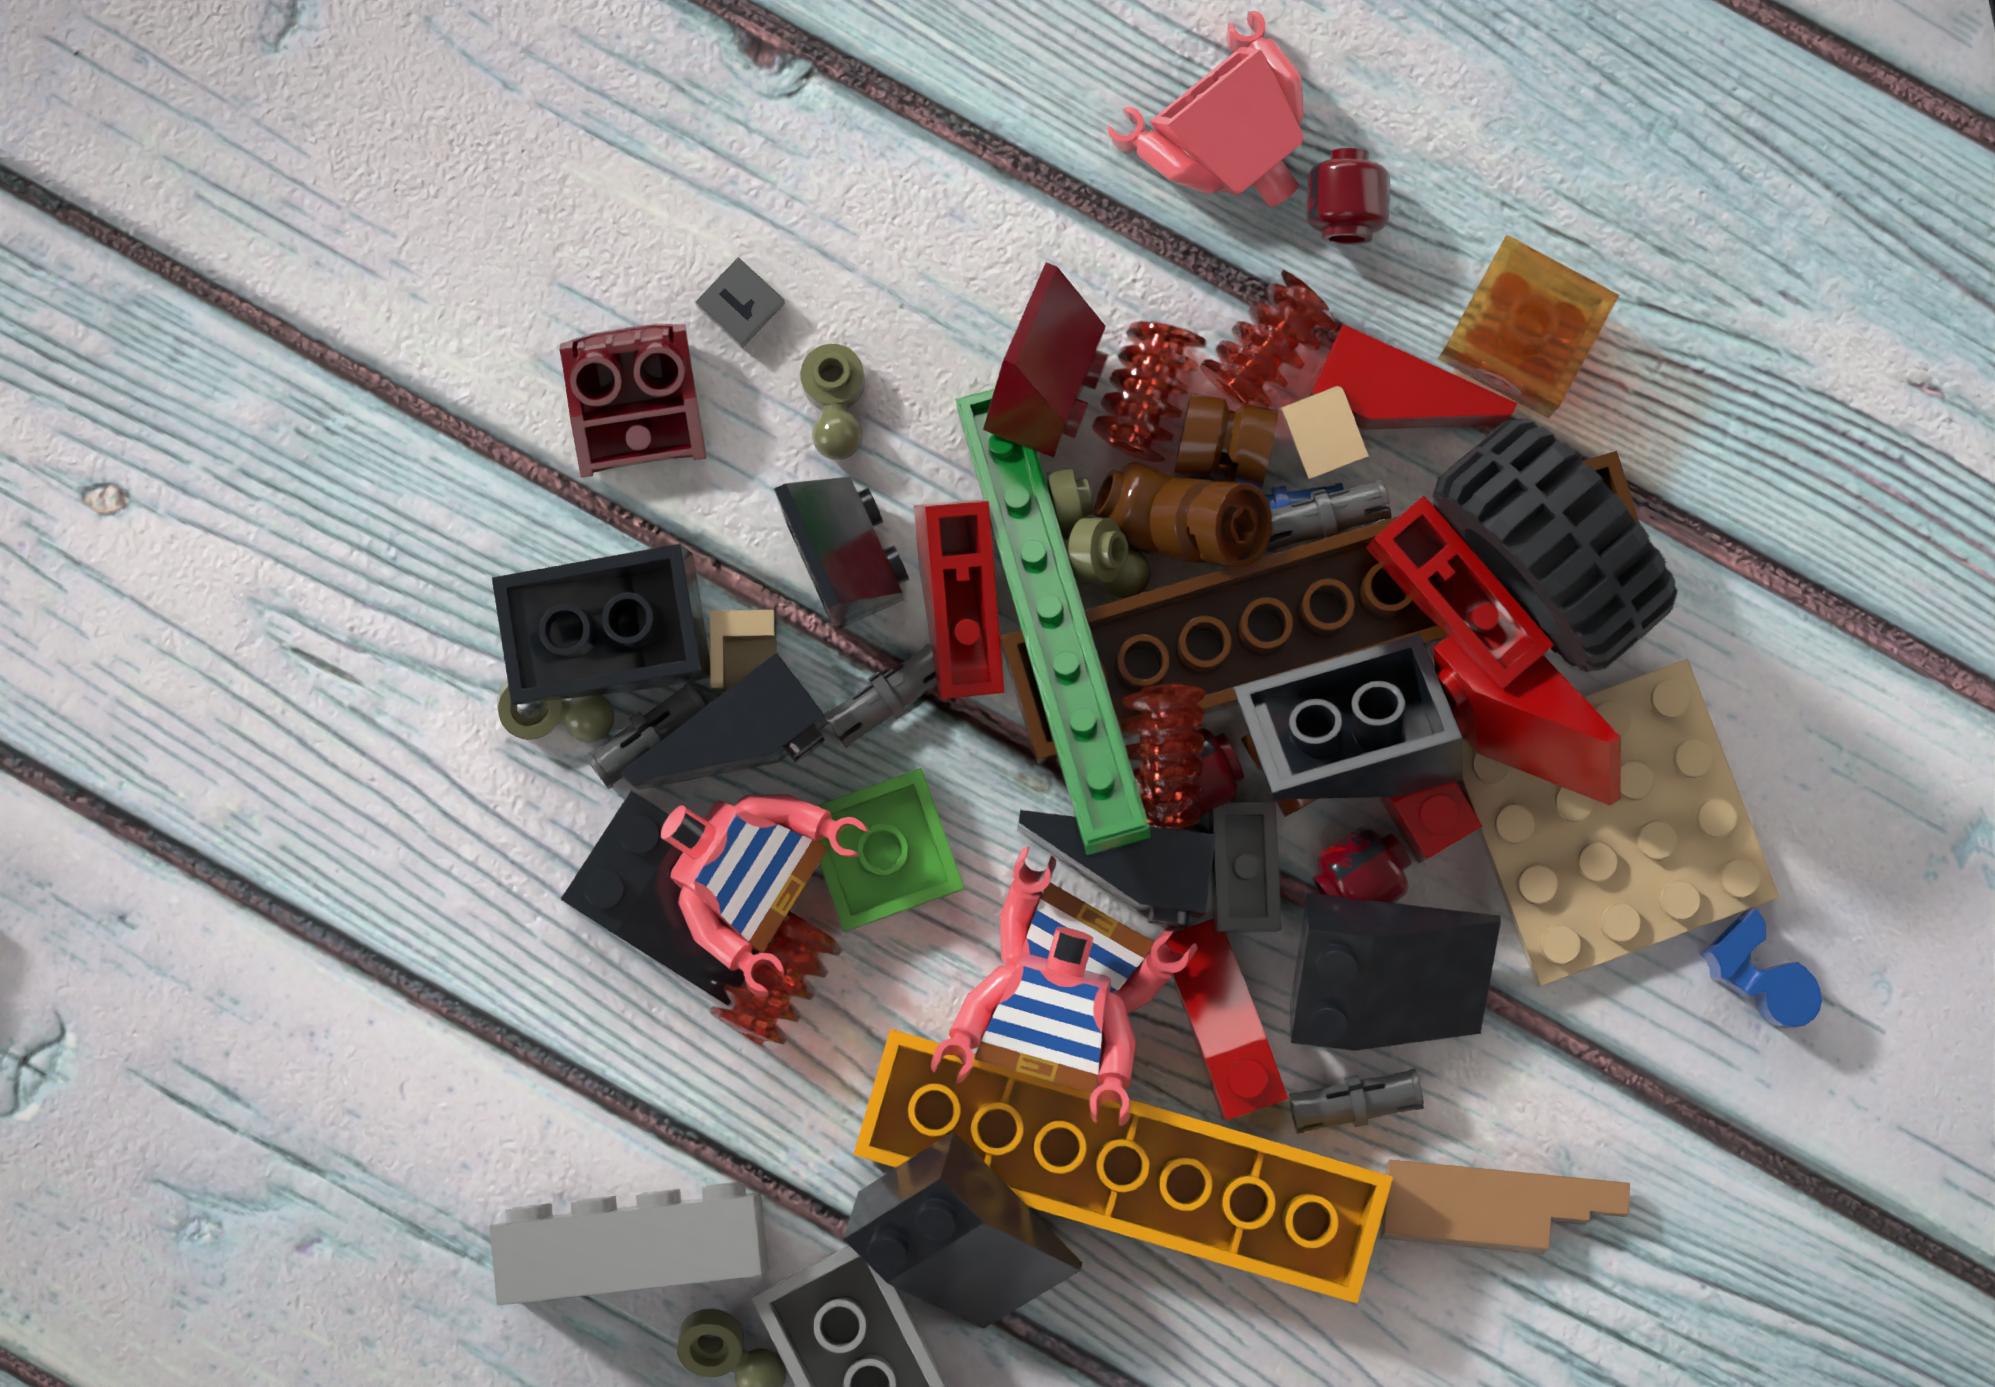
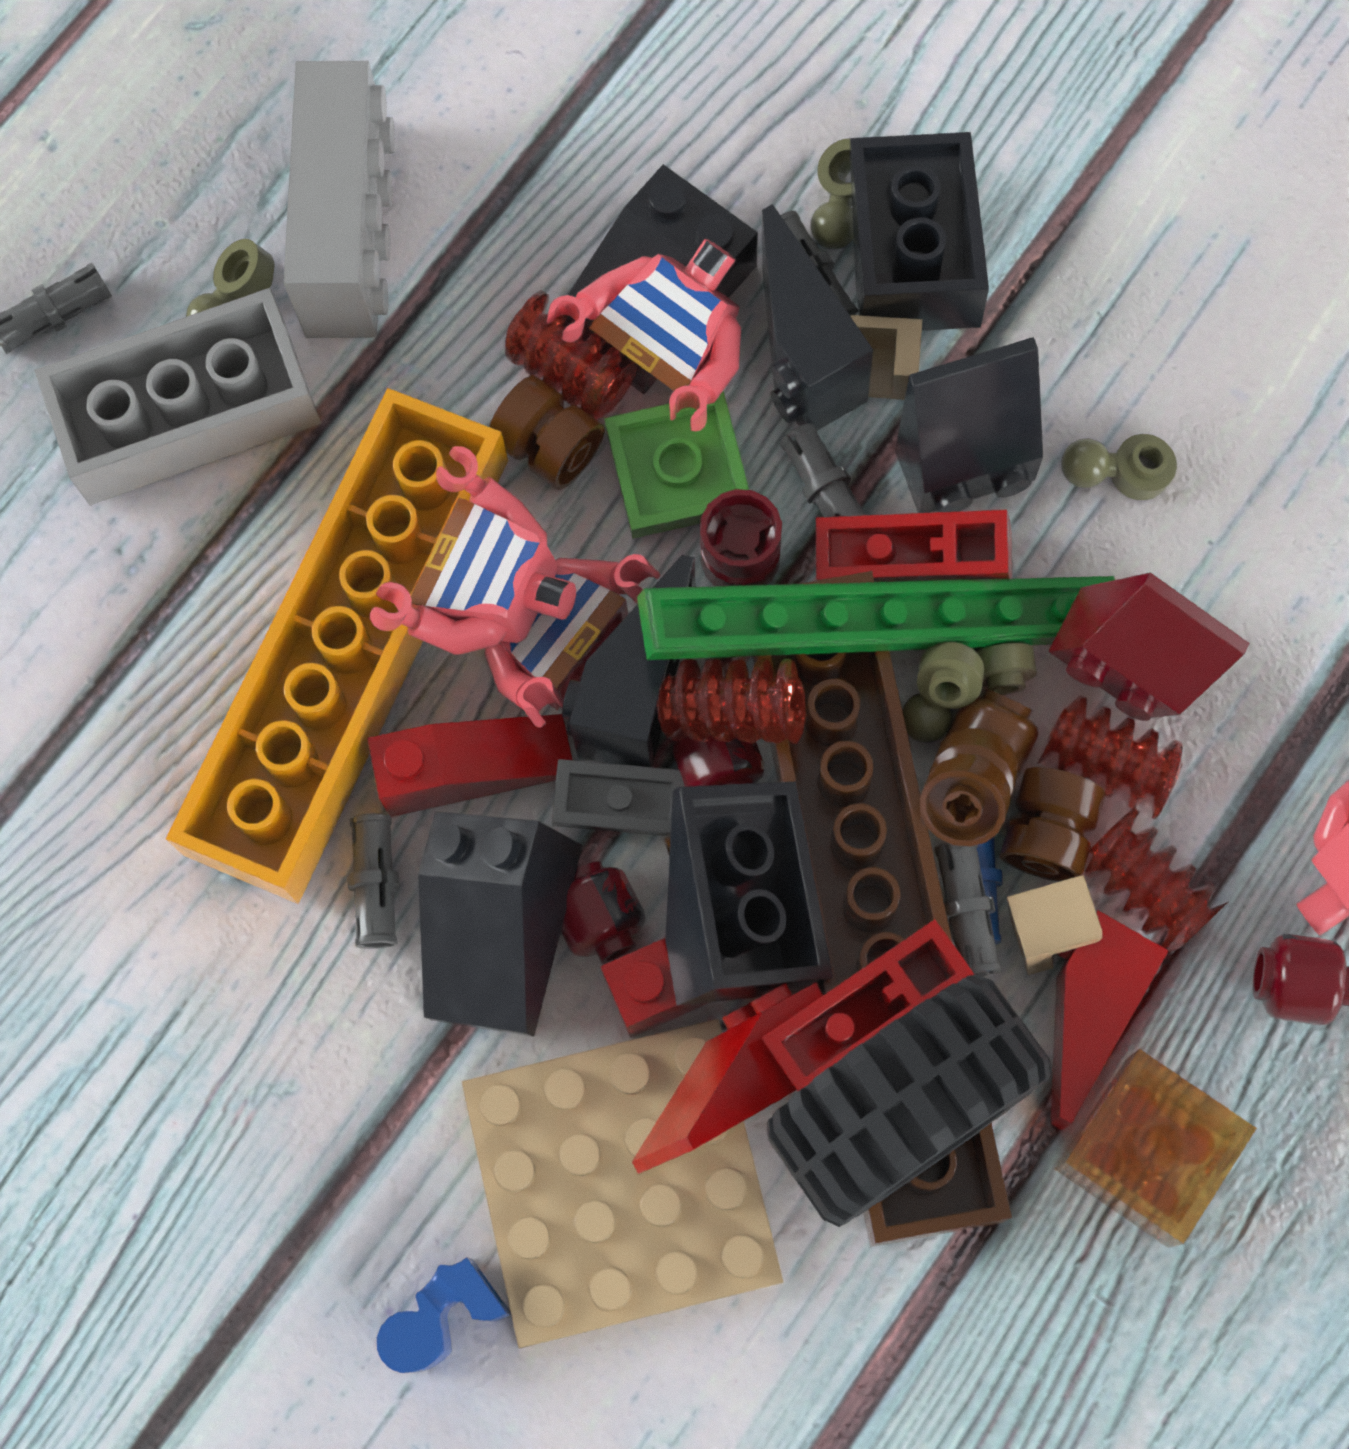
camera: 105 degrees right, 10 degrees down
dark red slope [559,323,706,478] -> none
dark grey tile [695,257,785,348] -> none
black slope [843,1131,1082,1329] -> none
medium nougat piece [1380,1159,1630,1254] -> none
none -> reddish brown wheel [489,375,605,490]
none -> dark red wheel [700,489,782,586]

